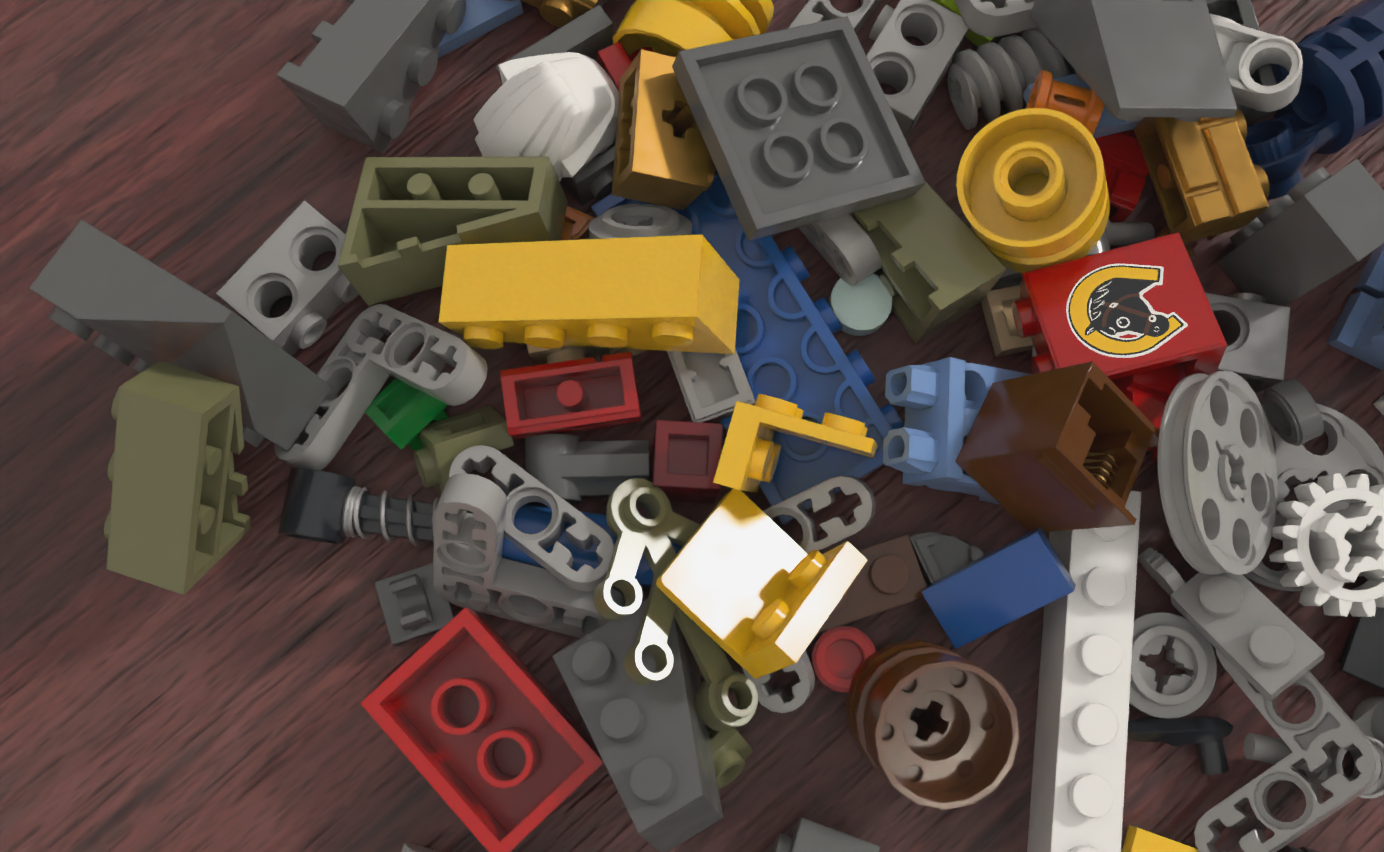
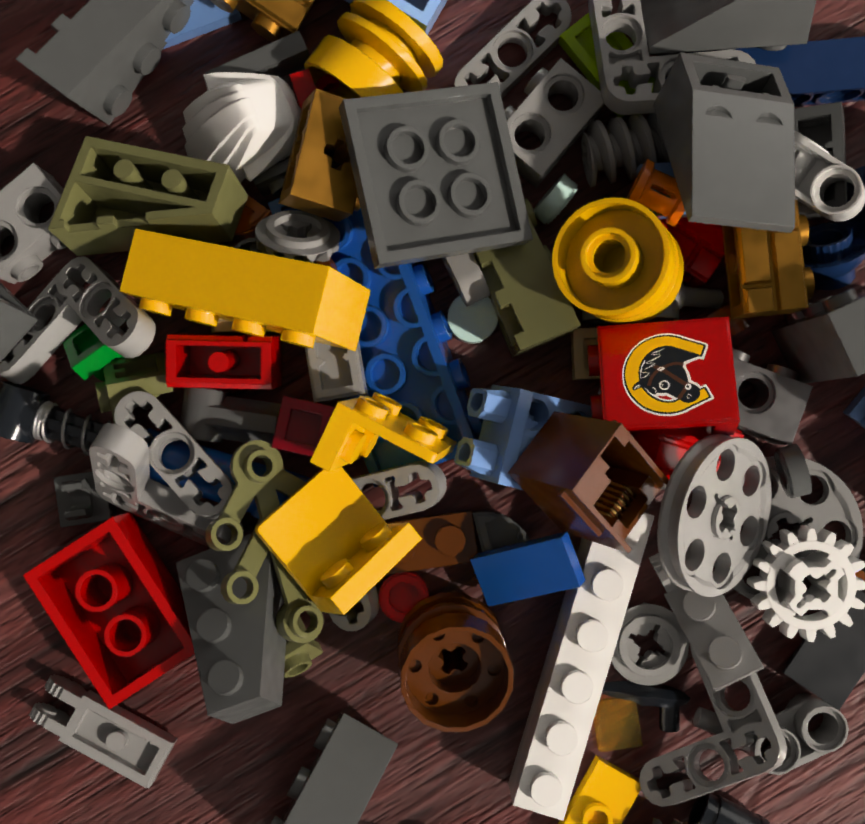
camera: 10 degrees right, 10 degrees up
none -> light aqua tile [533,174,578,225]
none -> clear yellow piece [594,697,643,752]

